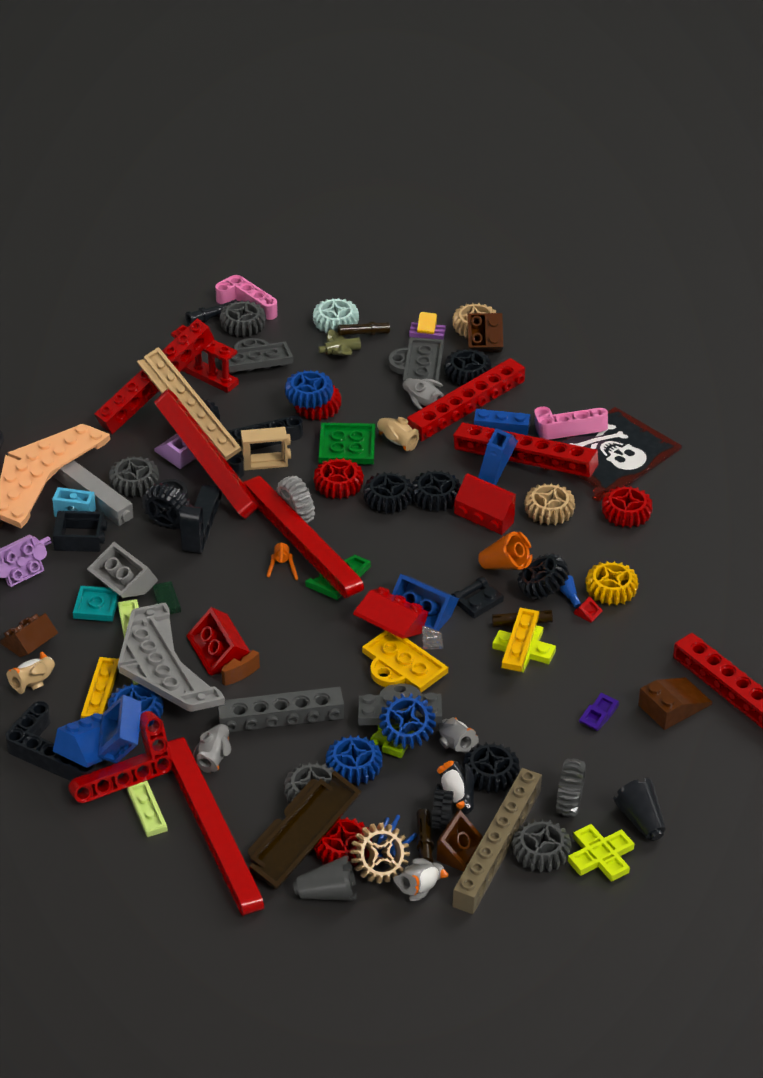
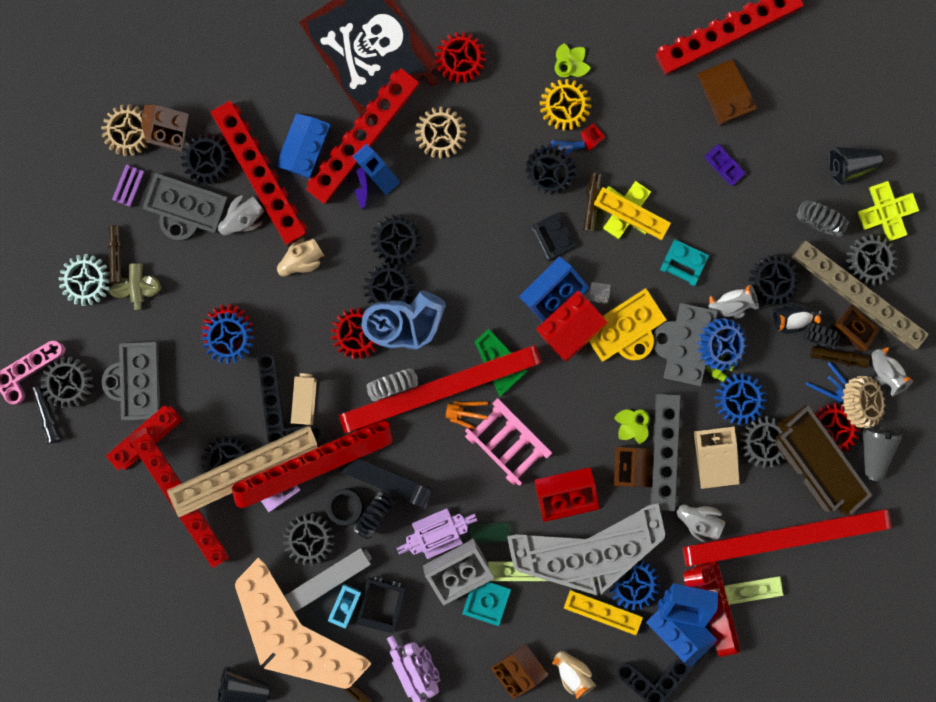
camera: 75 degrees left, 45 degrees up
dark orange slope [221,650,260,686] -> none
green plate [319,423,375,465] -> none
yellow slope [417,312,437,334] -> none
red slope [454,473,516,535] -> none
orange cone [478,531,532,570] -> none
bright pink beam [534,406,608,440] -> none
none -> dark purple slope [355,168,368,210]
none -> medium blue piece [361,290,446,350]
none -> lavender piece [396,508,477,559]
none -> bright pink fence [465,398,552,485]
none -> lime plate [555,43,590,78]
none -> reddish brown slope [613,447,653,487]
none -> lime plate [614,409,650,444]
none -> teal plate [660,239,709,286]
none -> tan slope [694,427,739,489]

